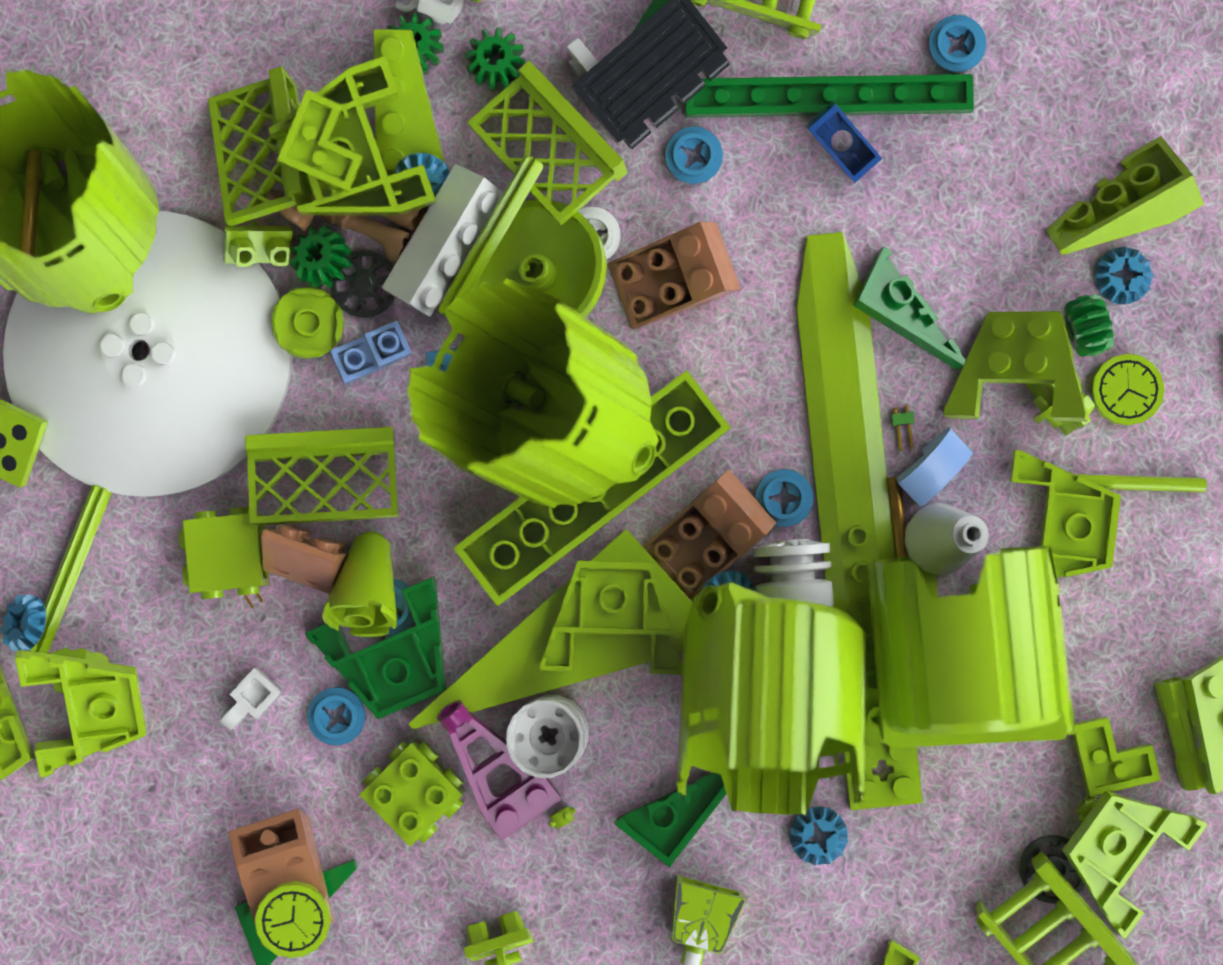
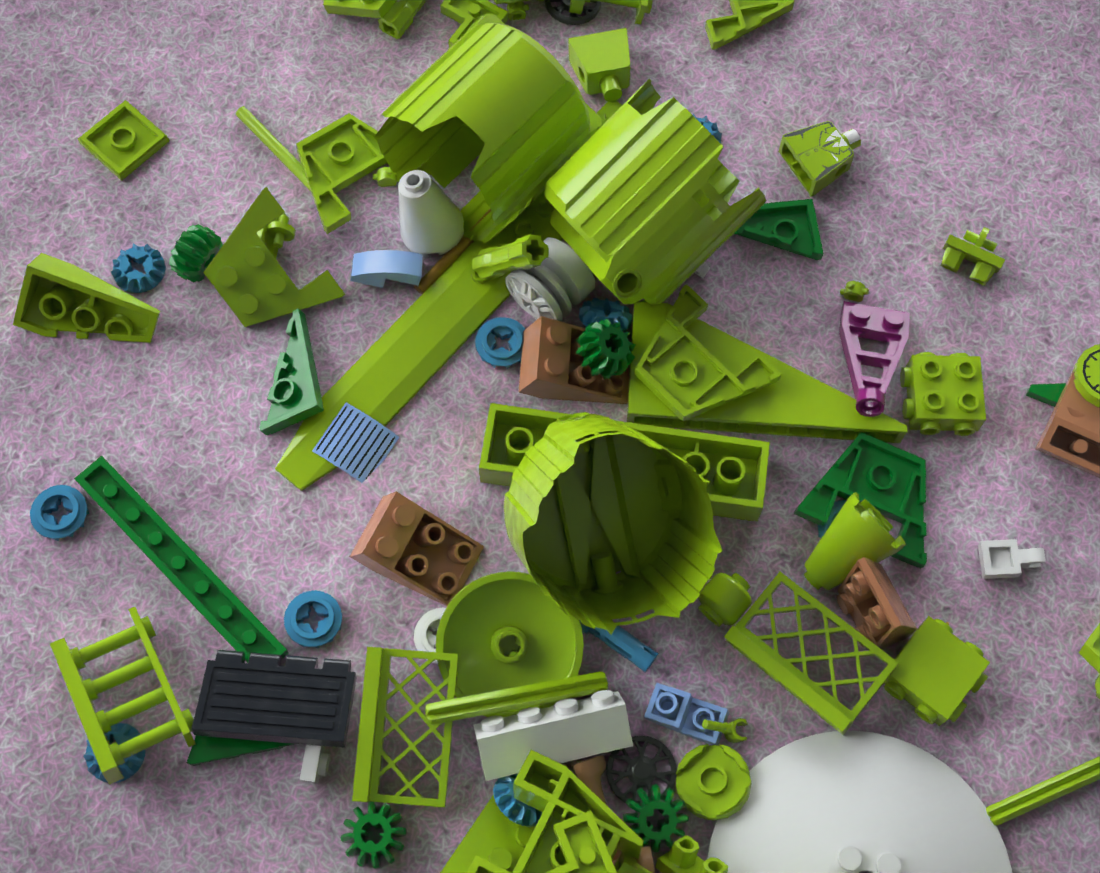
camera: 140 degrees left, 20 degrees down
dark azure gear [307,687,366,745] -> none
white wheel [506,694,589,778] -> none
blue piece [805,102,883,183] -> none
piece [891,406,915,450] -> none
lime tile [1090,353,1165,426] -> none
none -> light blue sticker [312,402,399,483]
none -> lime piece [373,167,400,187]
none -> lime axle [472,235,549,280]
none -> lime torso [568,28,631,102]
none -> green gear [576,319,636,380]
none -> lime head [698,572,752,627]
none -> lime hand [702,718,748,743]

